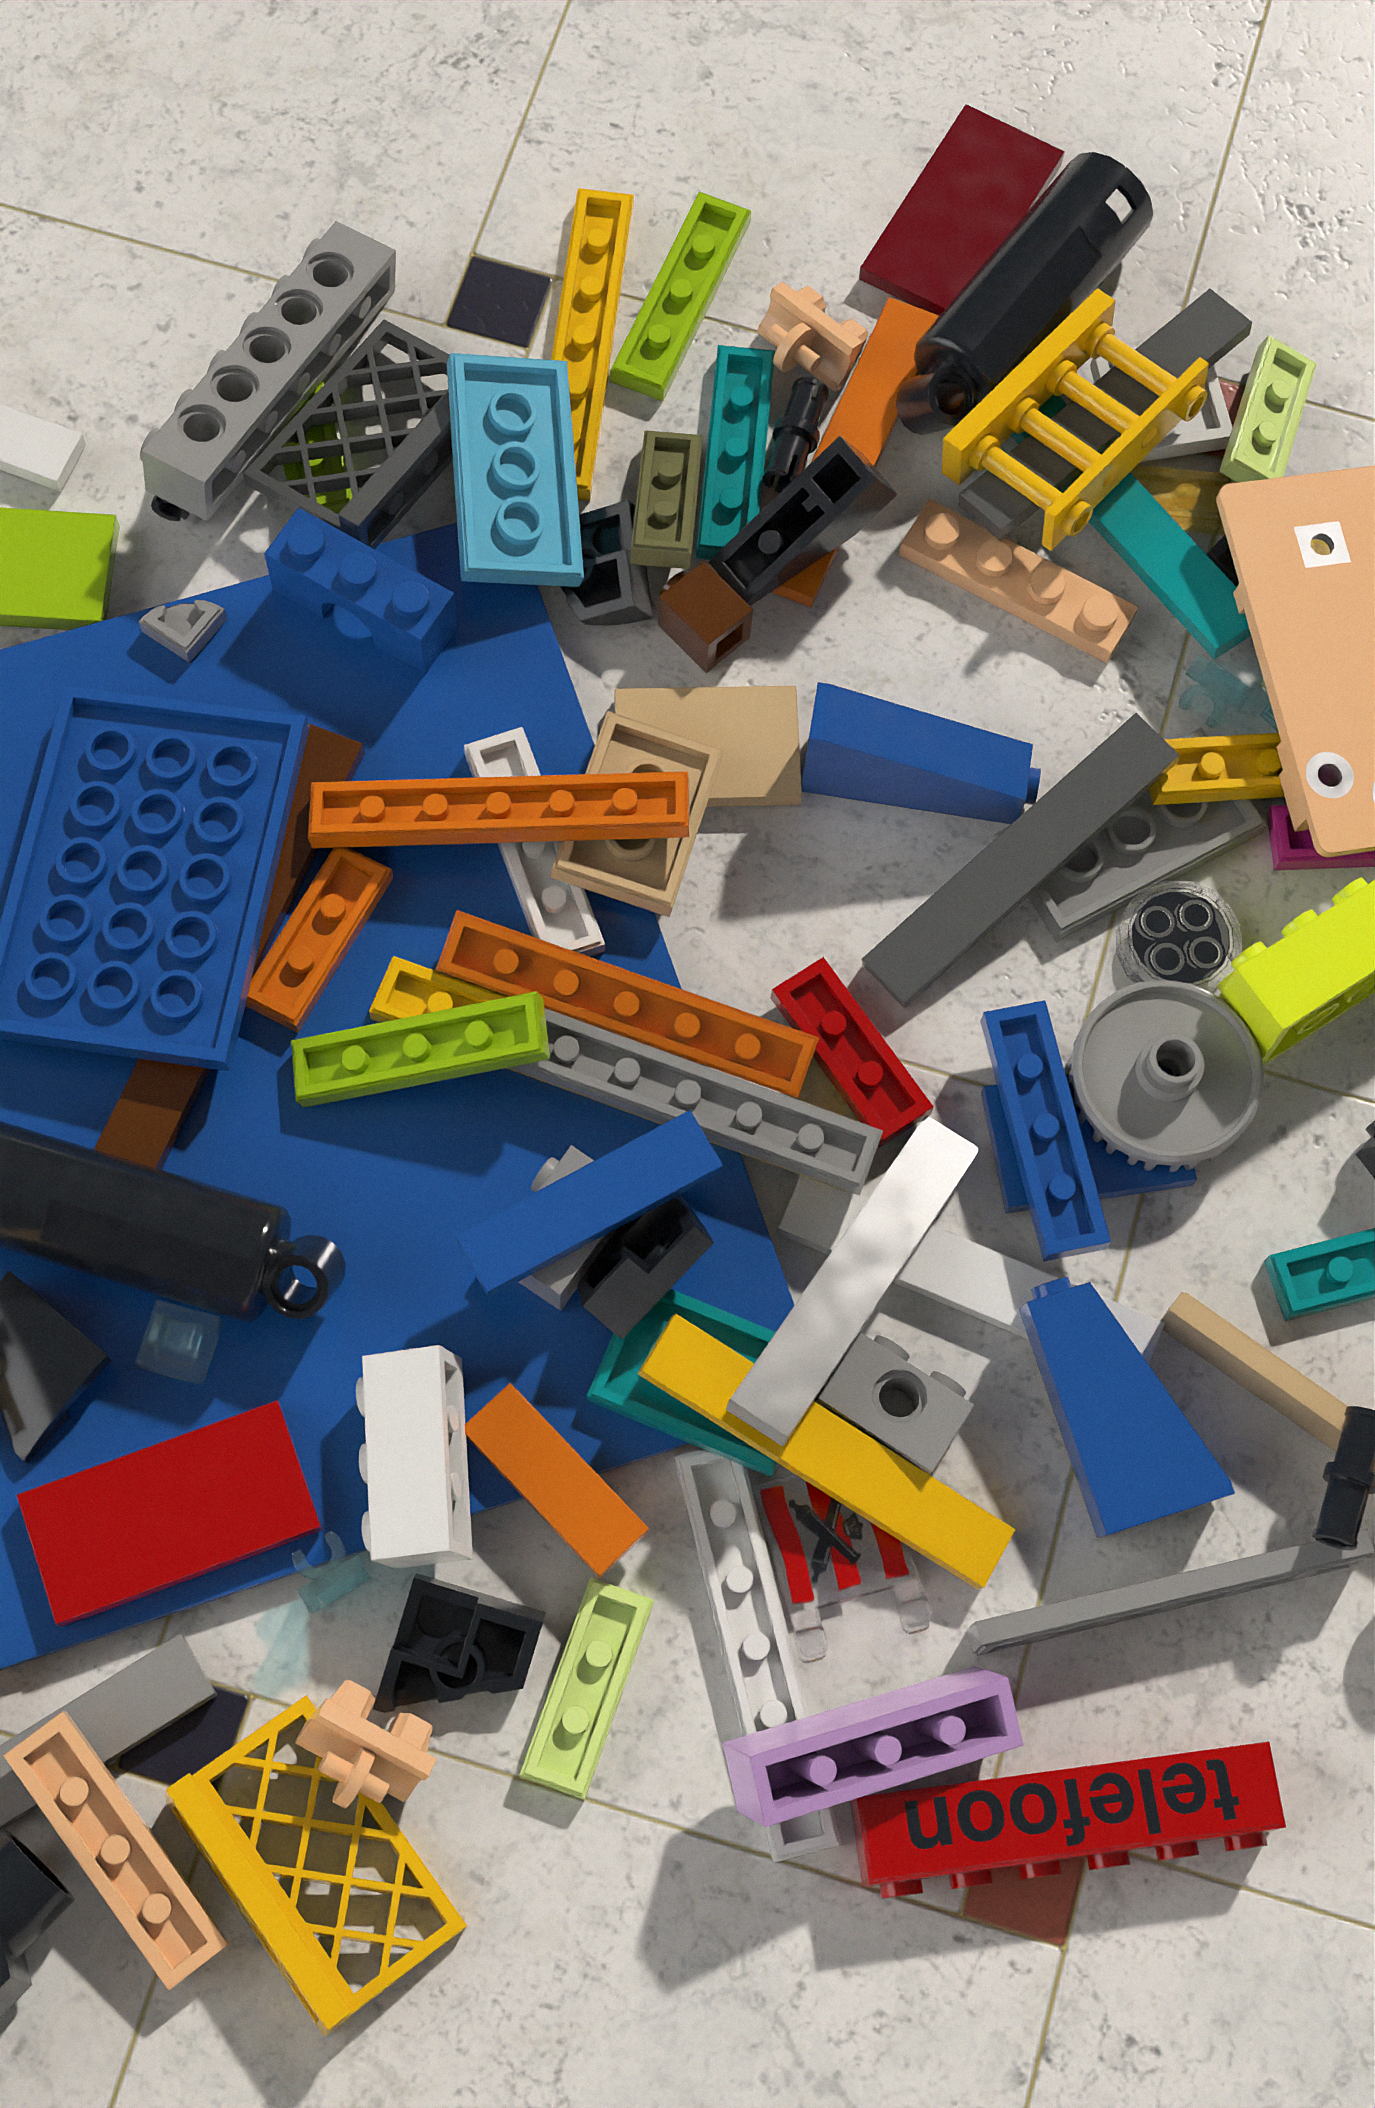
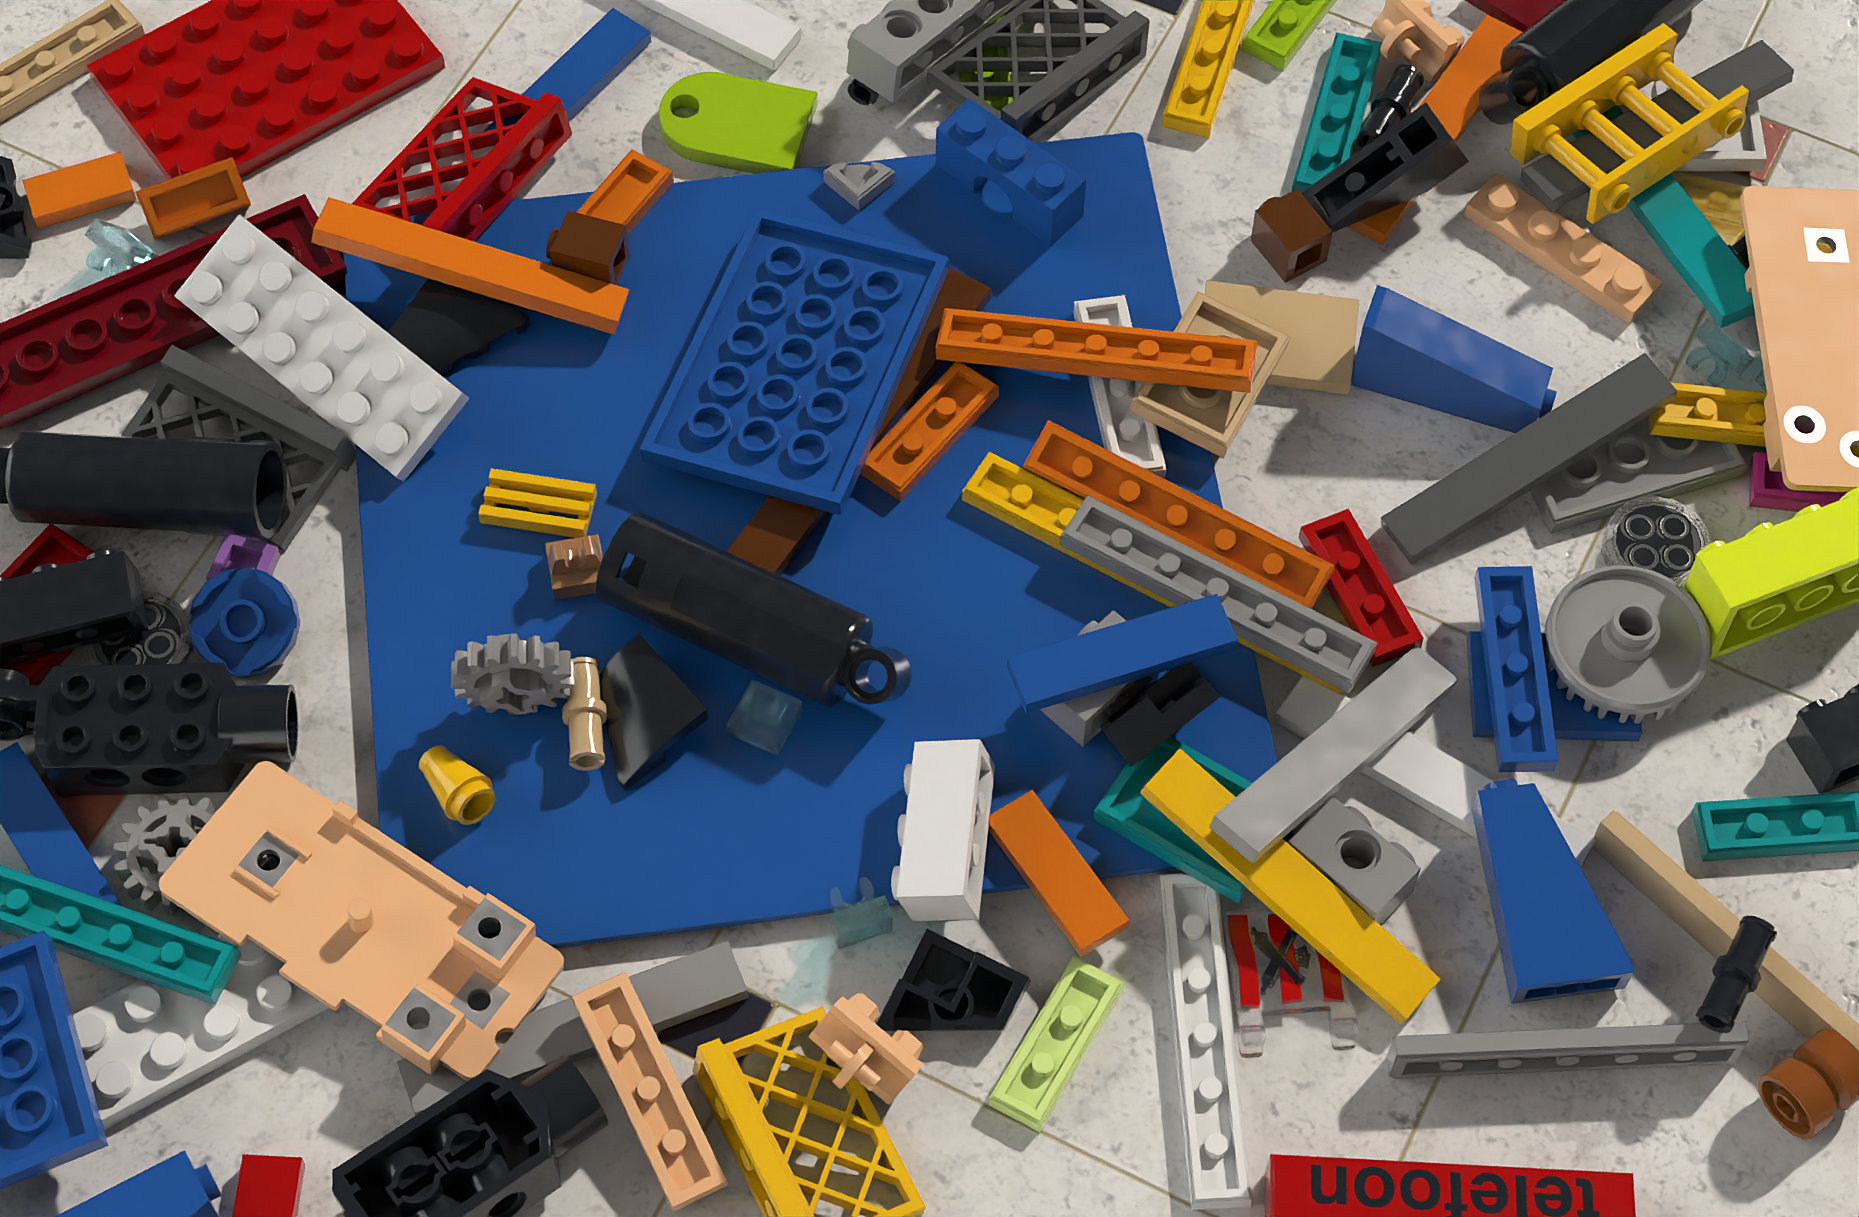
camera: 15 degrees right, 10 degrees down
red tile [17,1400,322,1627] -> none
lime tile [291,991,550,1107] -> none
medium azure tile [447,353,584,587] -> none
black slope [560,500,654,626] -> none
olive tile [630,430,703,569] -> none
lavender brick [722,1666,1024,1827] -> none
yellowish green tile [1219,335,1317,483] -> none

